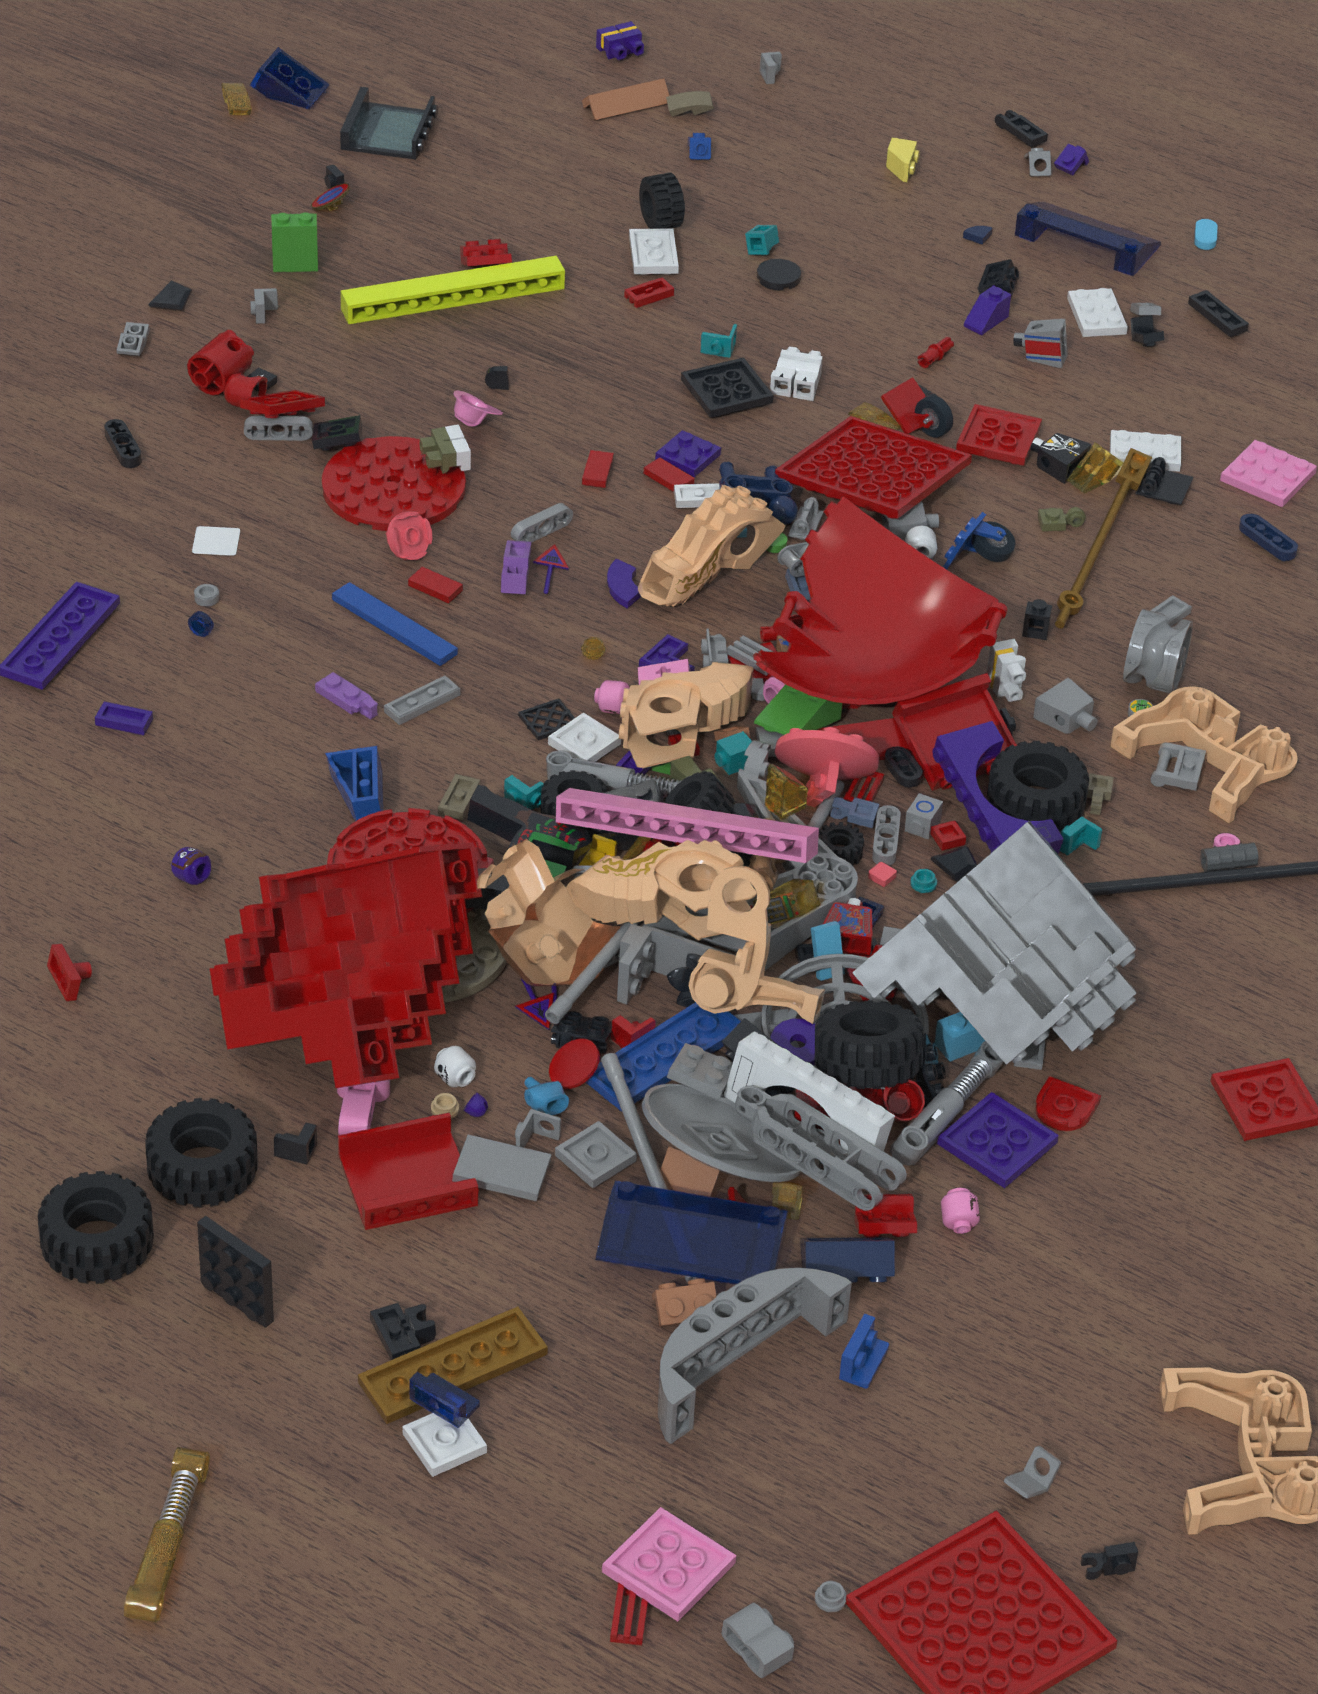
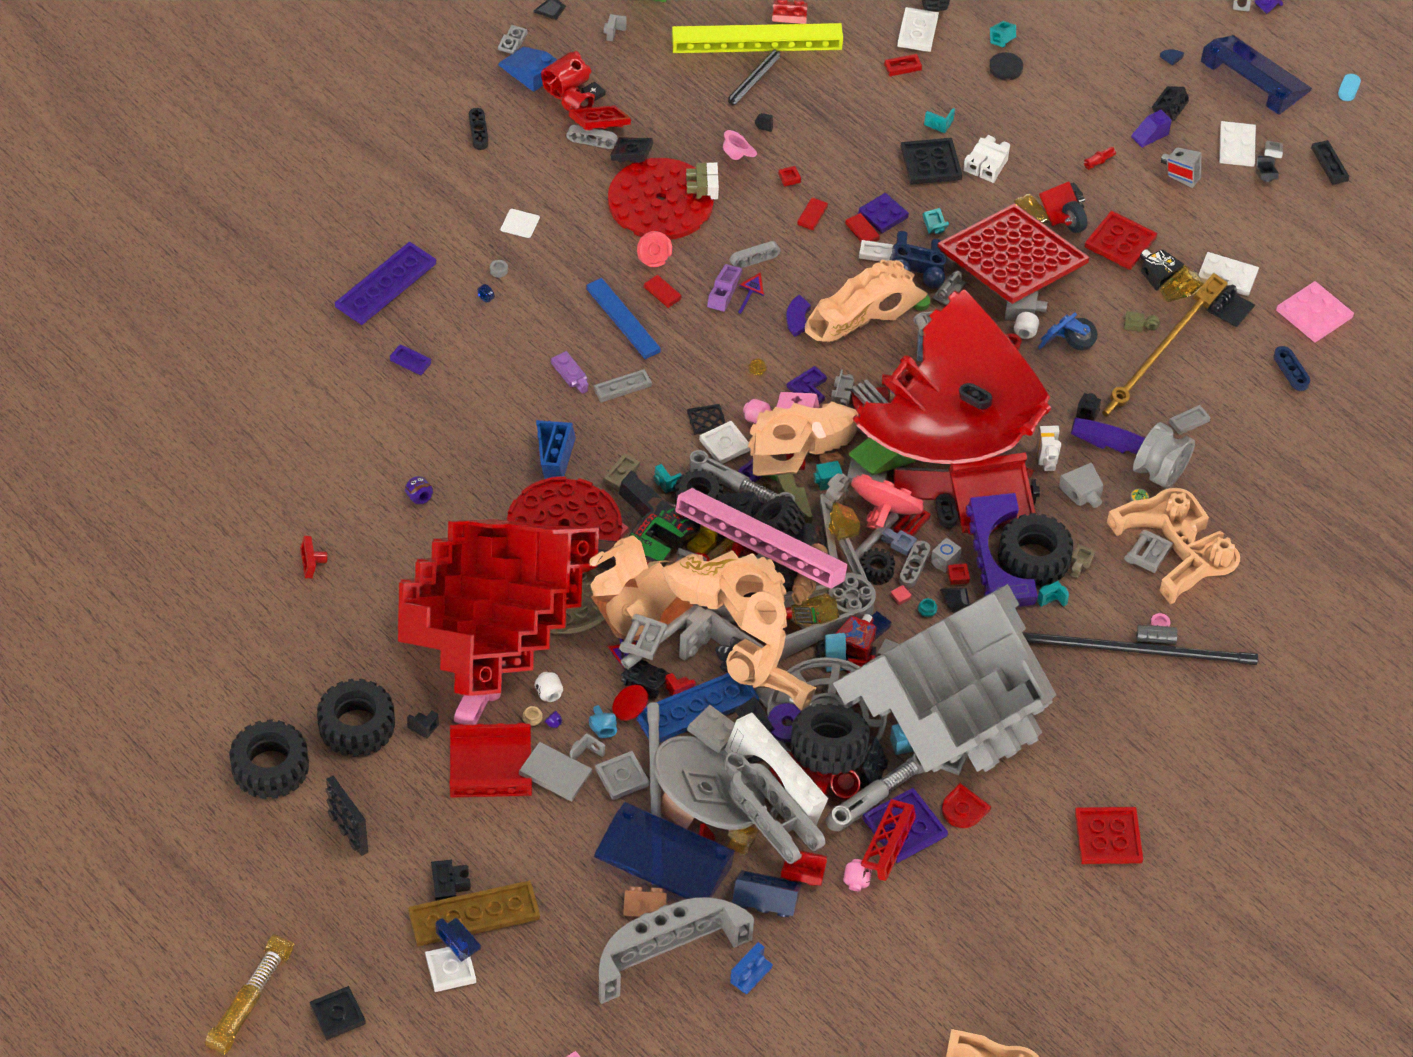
camera: 15 degrees right, 10 degrees up
none -> black plate [309,986,366,1040]
none -> blue slope [498,46,557,92]
none -> light grey plate [619,614,667,660]
none -> axle [728,49,780,105]
none -> red plate [778,166,801,187]
none -> red fence [861,799,916,881]
none -> teal bracket [922,208,949,234]
none -> black plate [959,383,992,409]
none -> dark purple slope [1071,418,1145,455]

